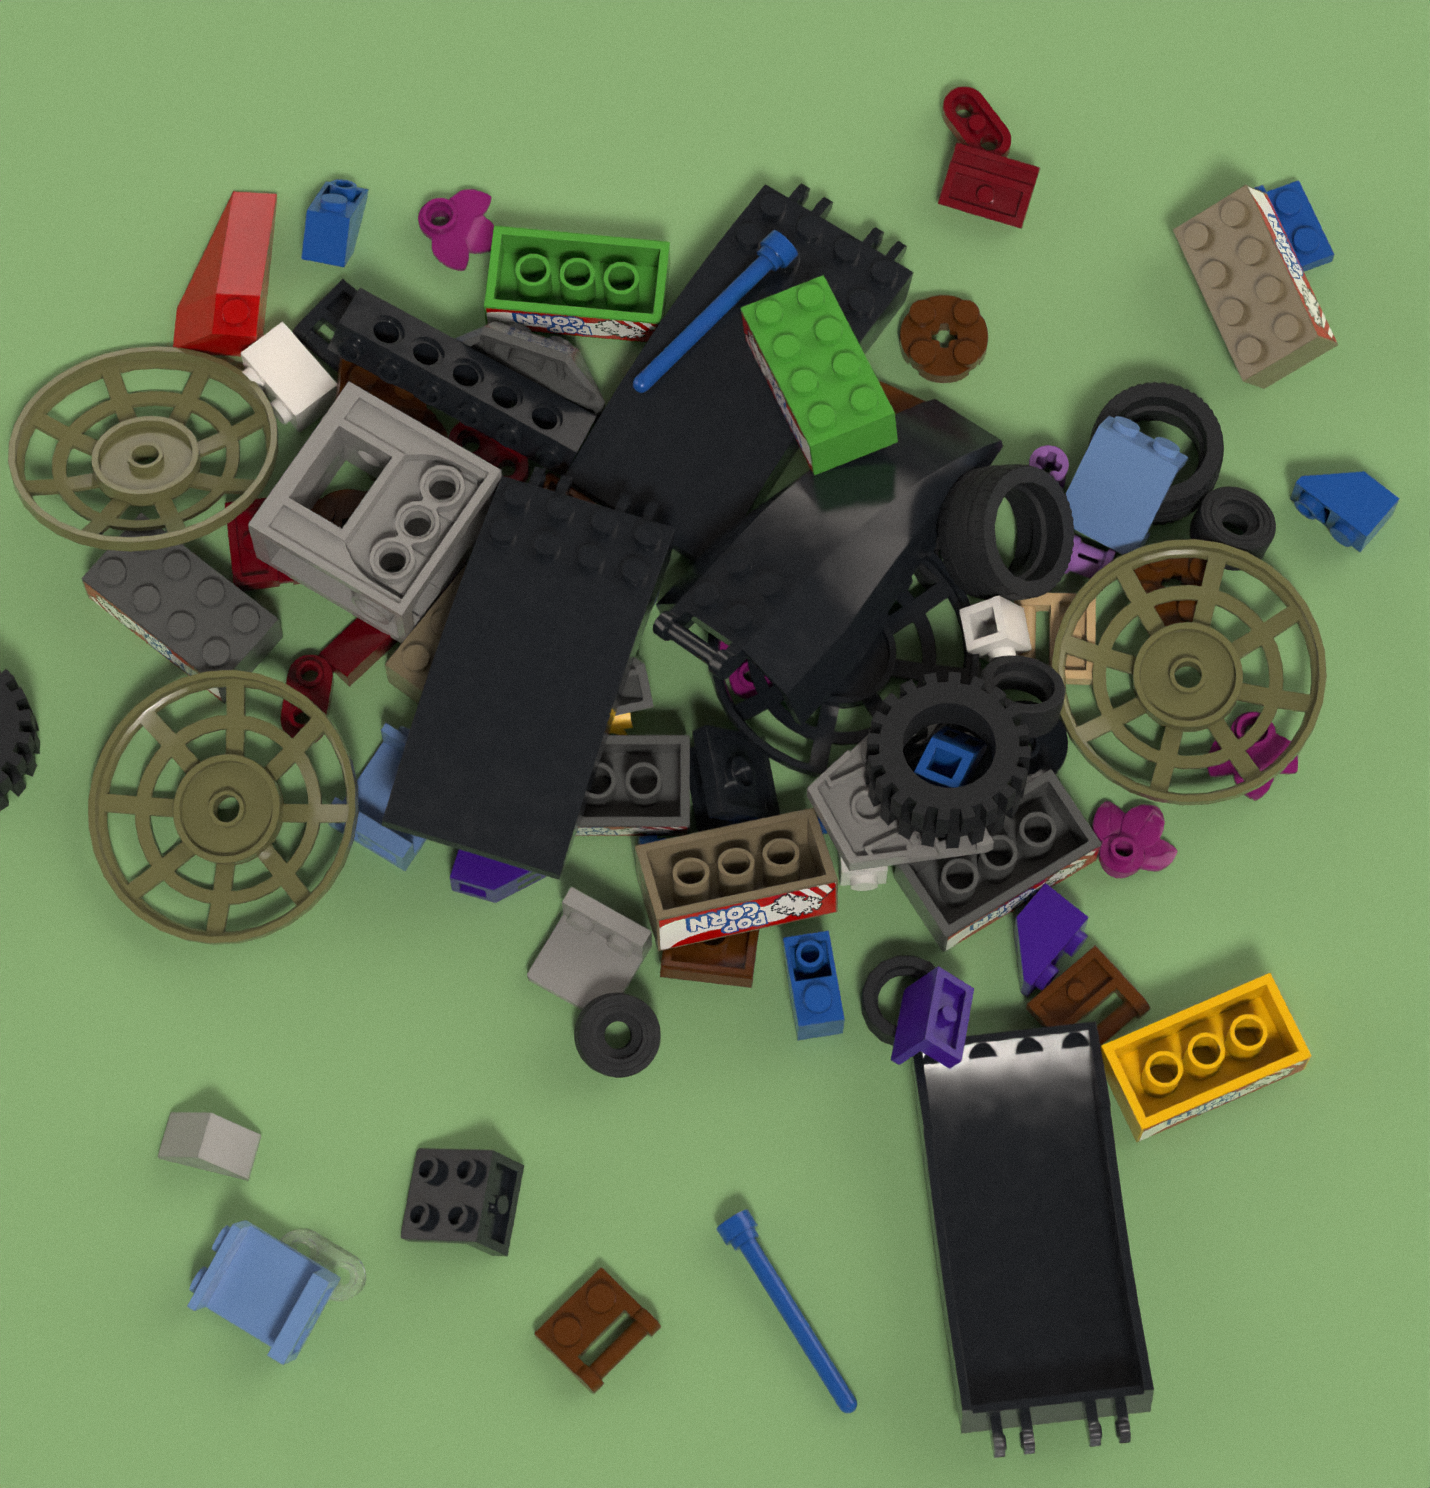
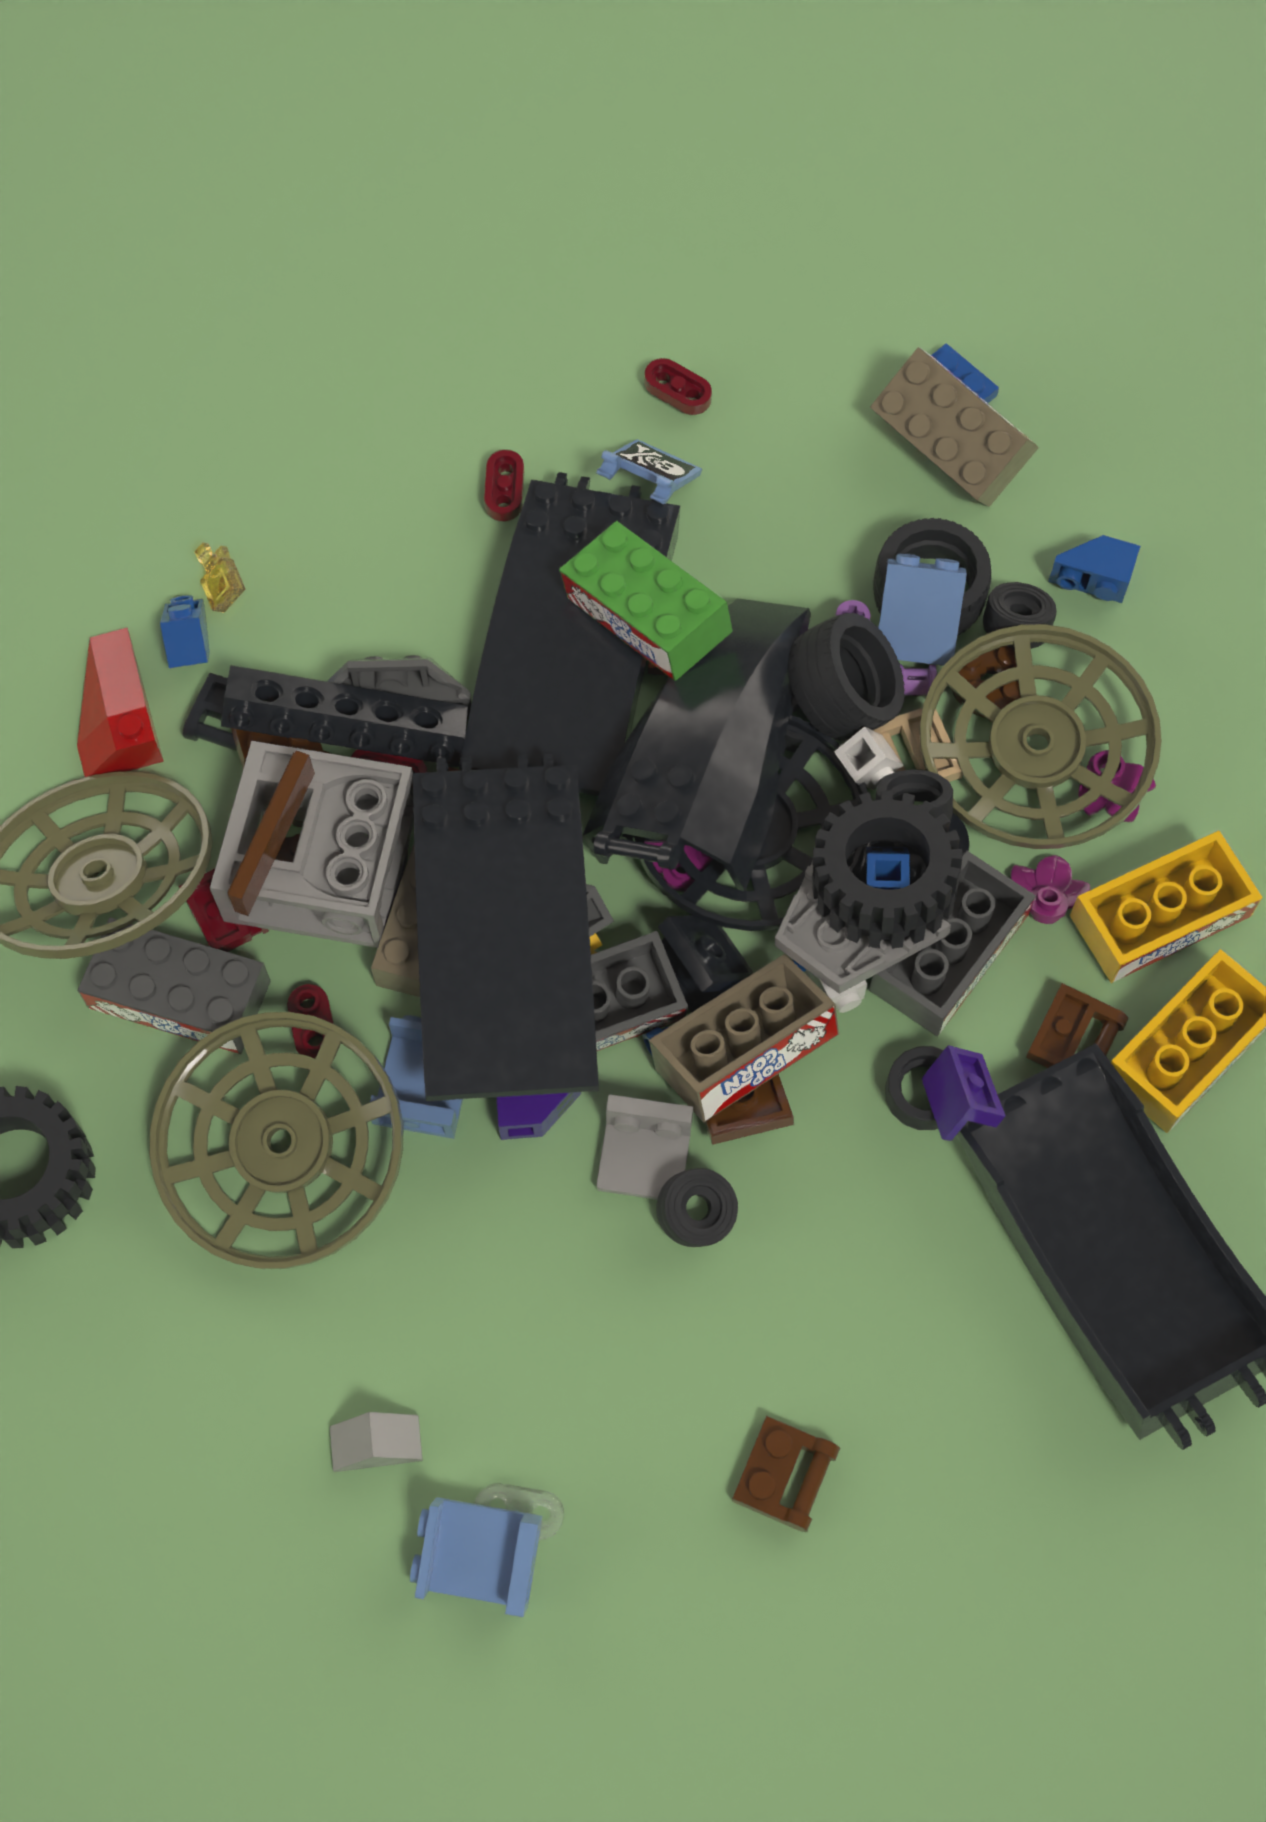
camera: 20 degrees left, 5 degrees down
white brick [241,321,337,433] -> none
dark red slope [318,618,398,687] -> none
black bracket [401,1148,524,1257] -> none
magenta plate [418,189,494,271] -> none
bright green brick [484,225,670,343] -> none
blue piece [633,230,798,393] -> none
blue piece [716,1209,857,1413] -> none
blue slope [783,930,845,1041] -> none
reddish brown plate [899,295,988,383] -> none
dark red plate [938,142,1041,229] -> none
dark purple slope [1013,883,1089,998] -> none
none -> clear yellow plate [195,542,246,613]
none -> reddish brown tile [227,750,315,916]
none -> dark red plate [484,450,525,522]
none -> flag [596,439,702,504]
none -> yellow brick [1069,830,1263,983]

